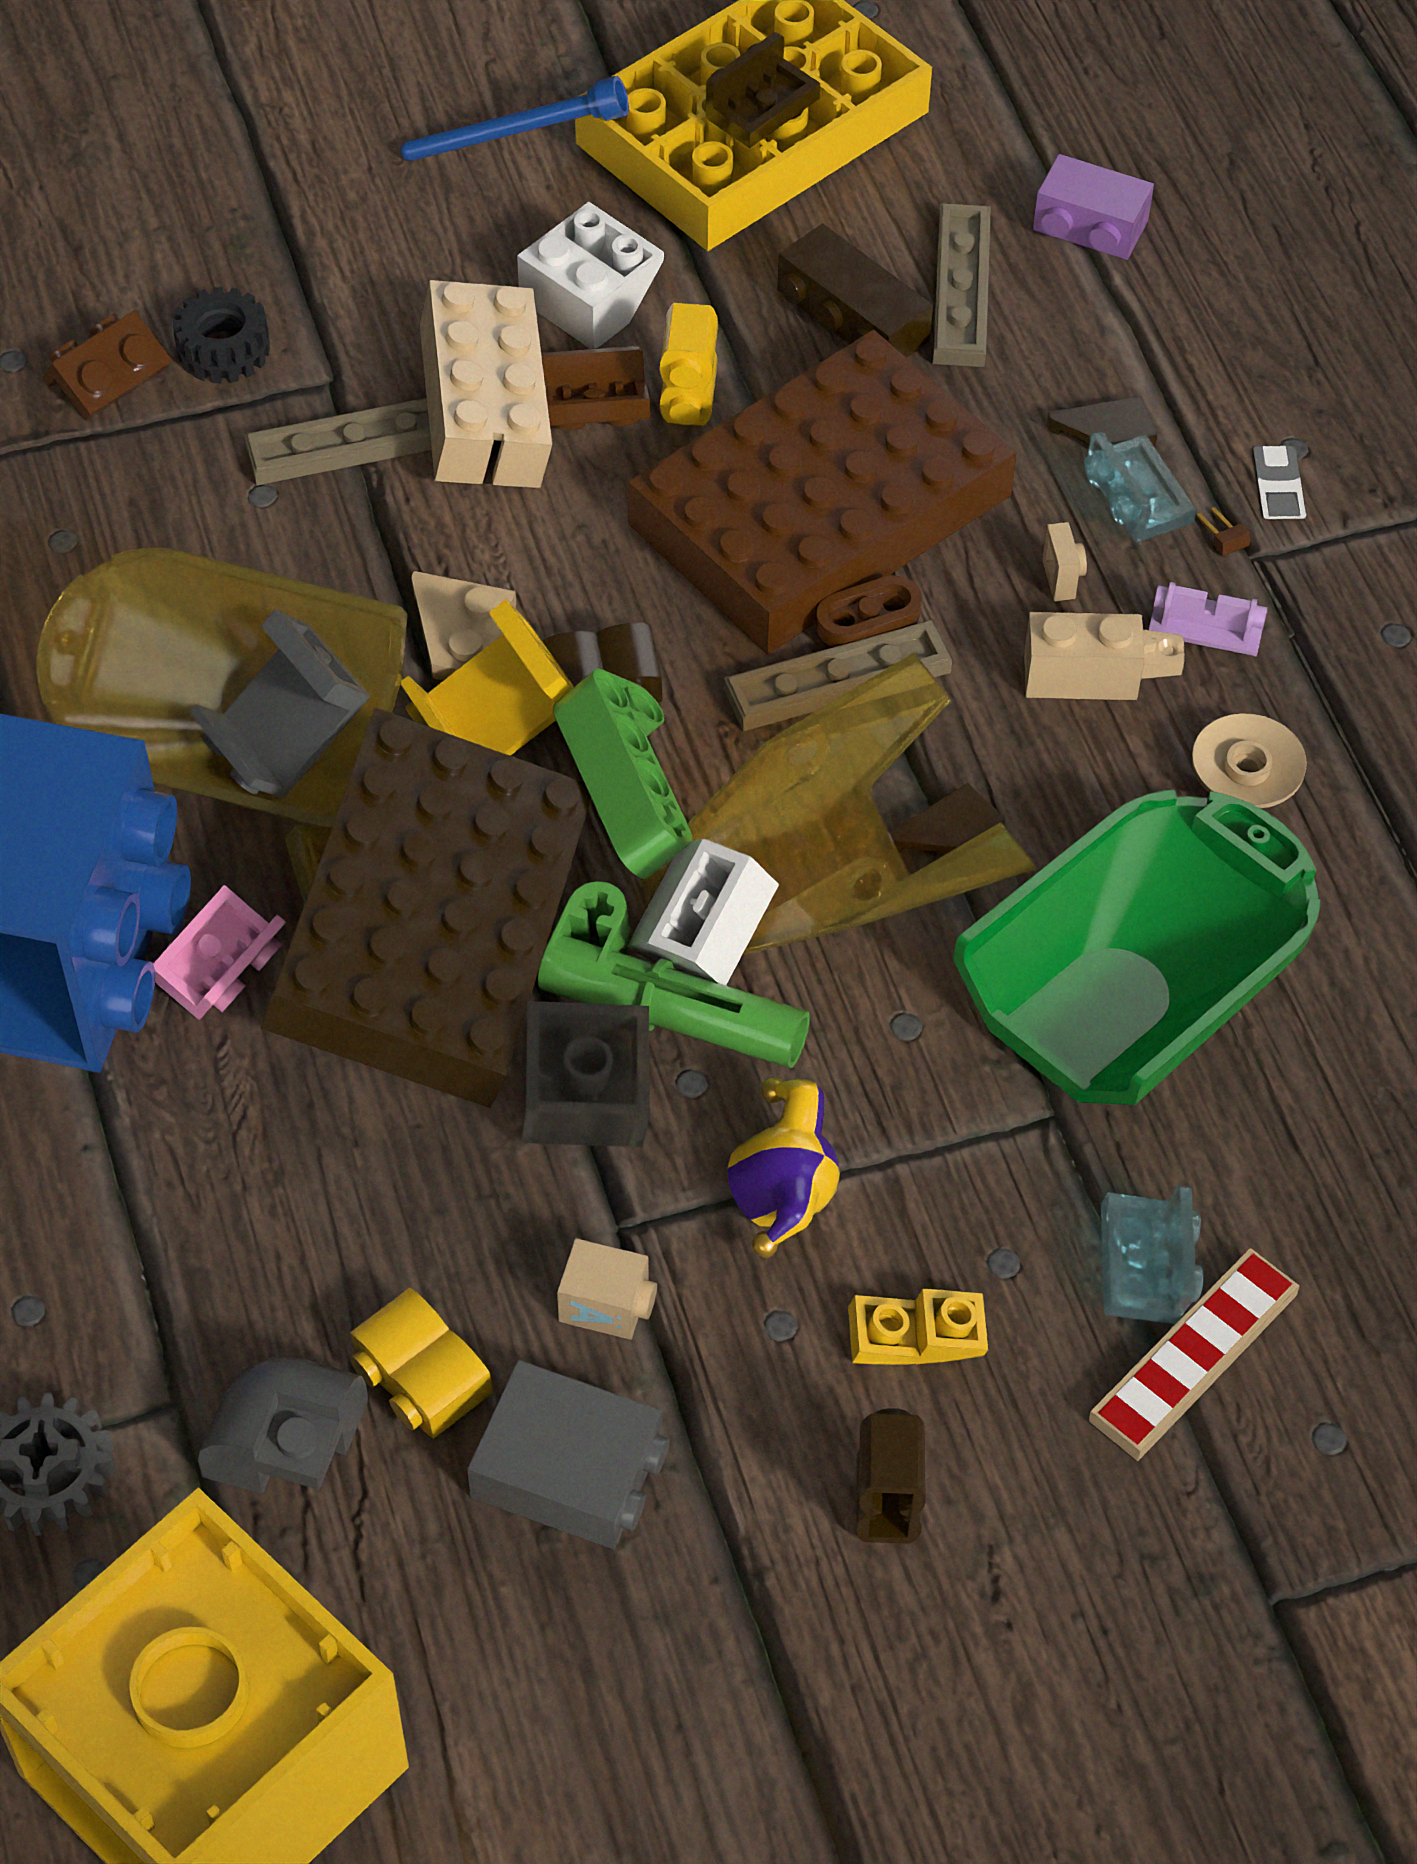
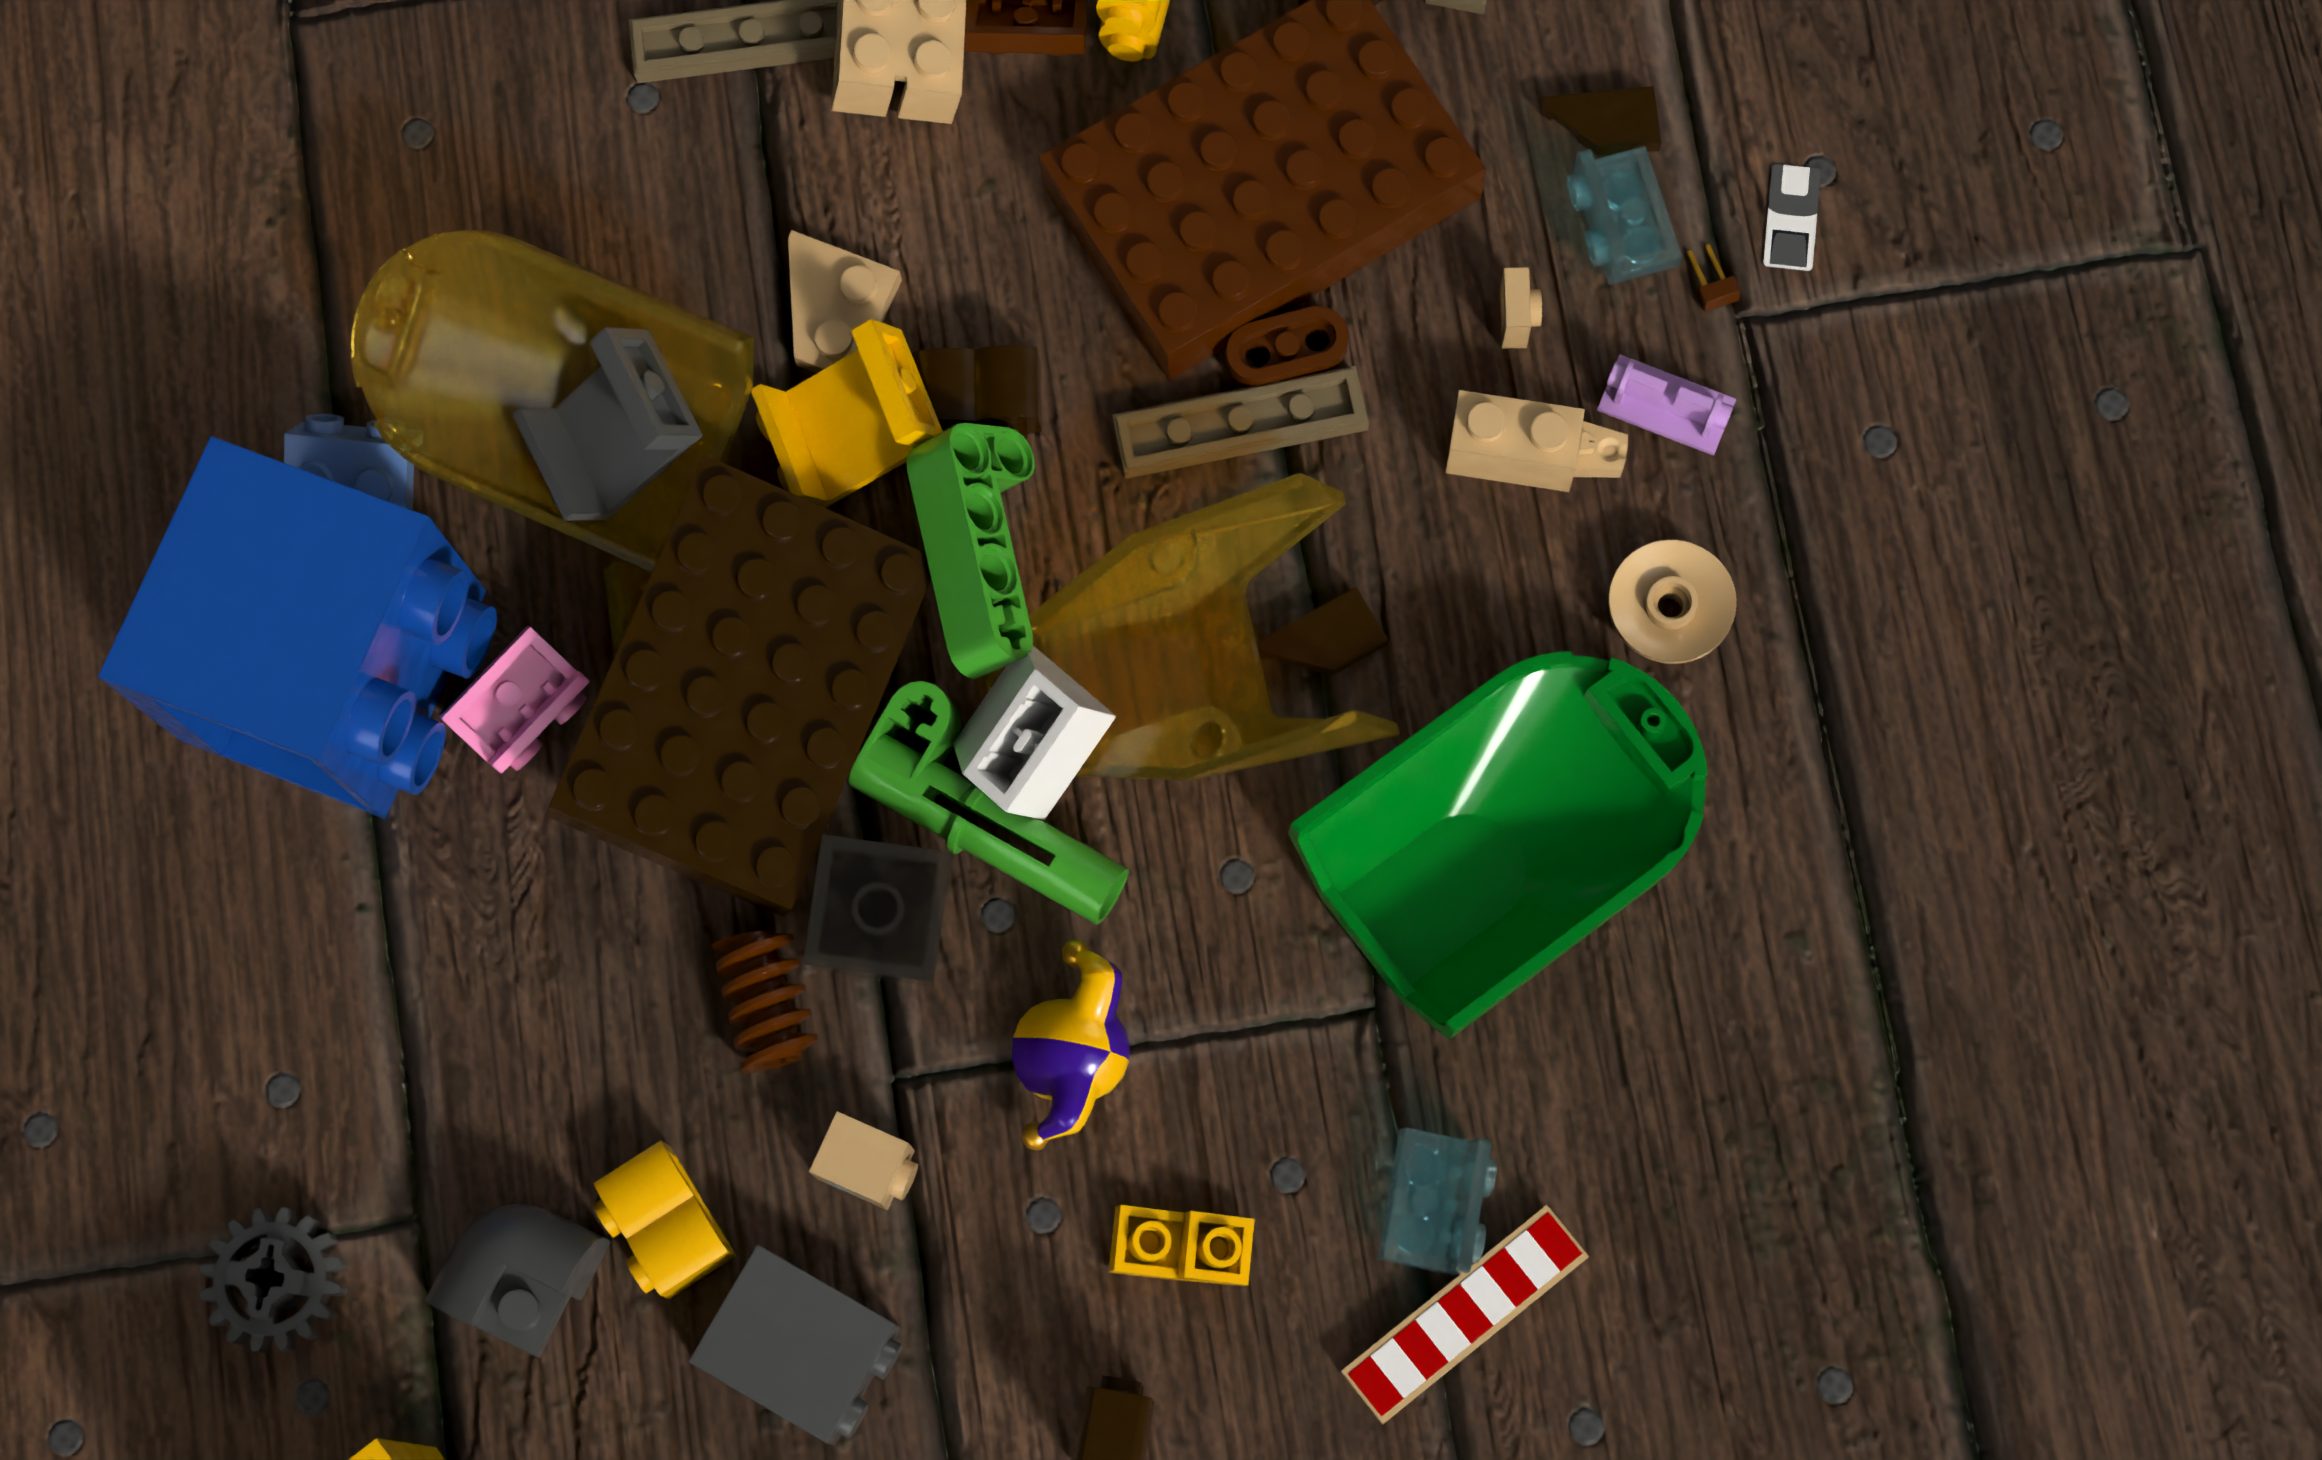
camera: 15 degrees right, 20 degrees up
none -> reddish brown piece [711,930,818,1073]

